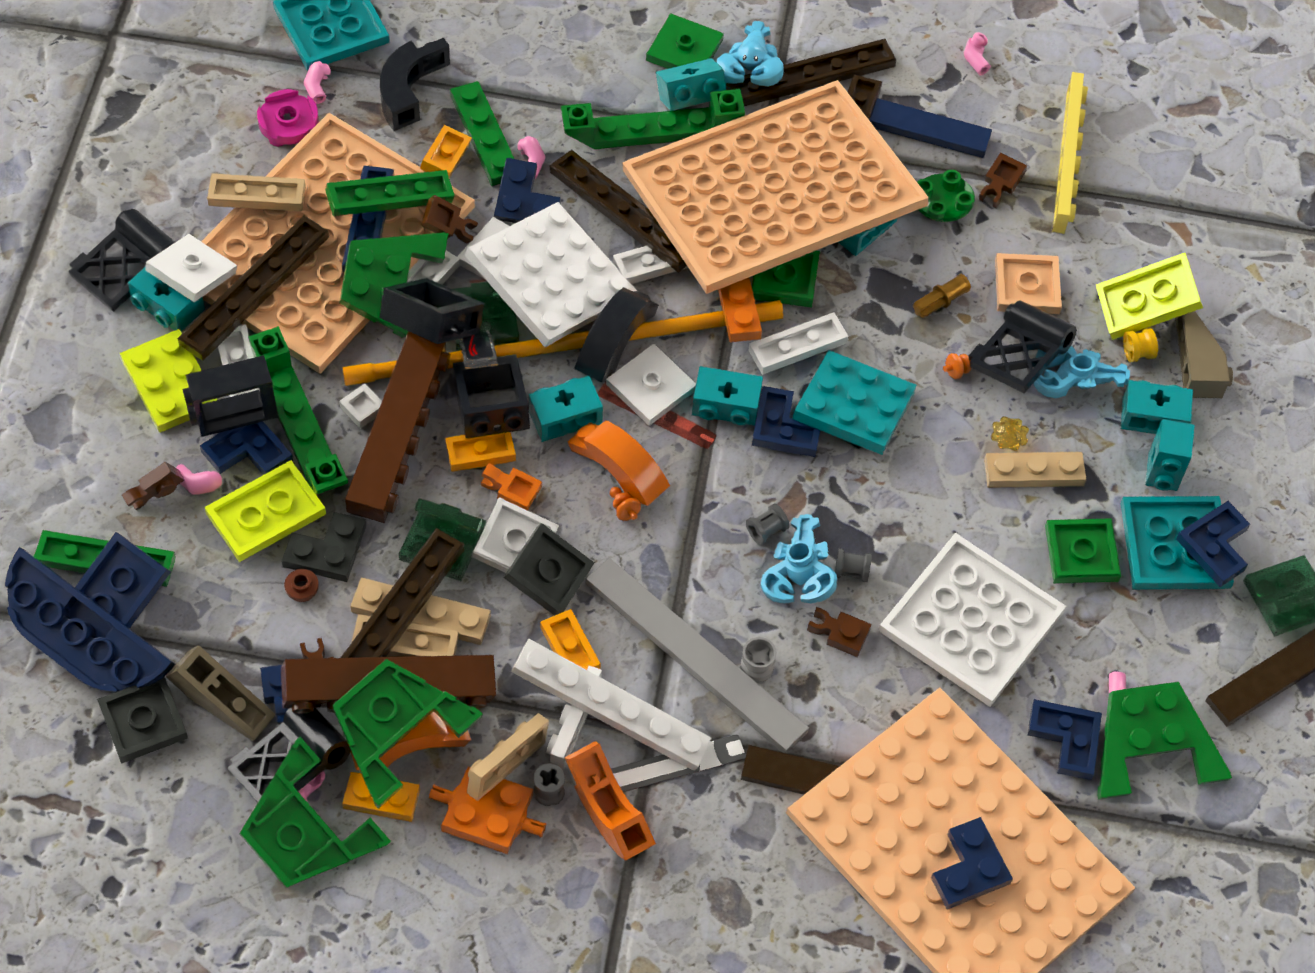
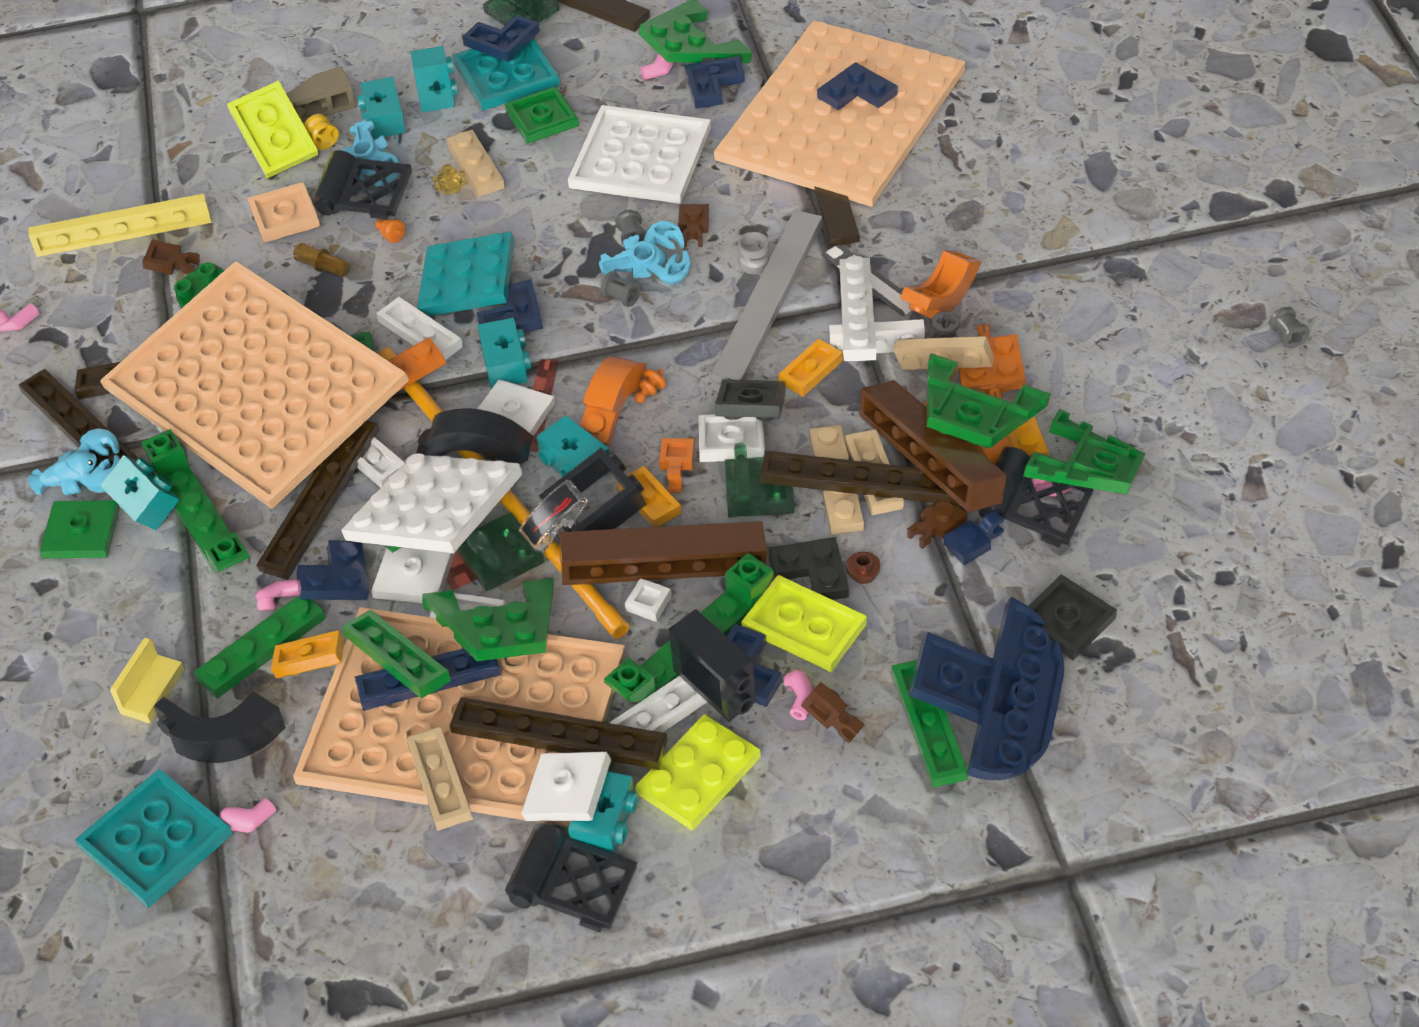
camera: 105 degrees left, 10 degrees down
dark tan slope [165,645,276,741] -> none
dark pink plate [257,89,319,147] -> none
black window [379,278,484,344] -> none
reddish brown plate [421,195,478,244] -> none
dark blue tile [869,98,992,158] -> none
none -> light yellow panel [111,638,185,723]

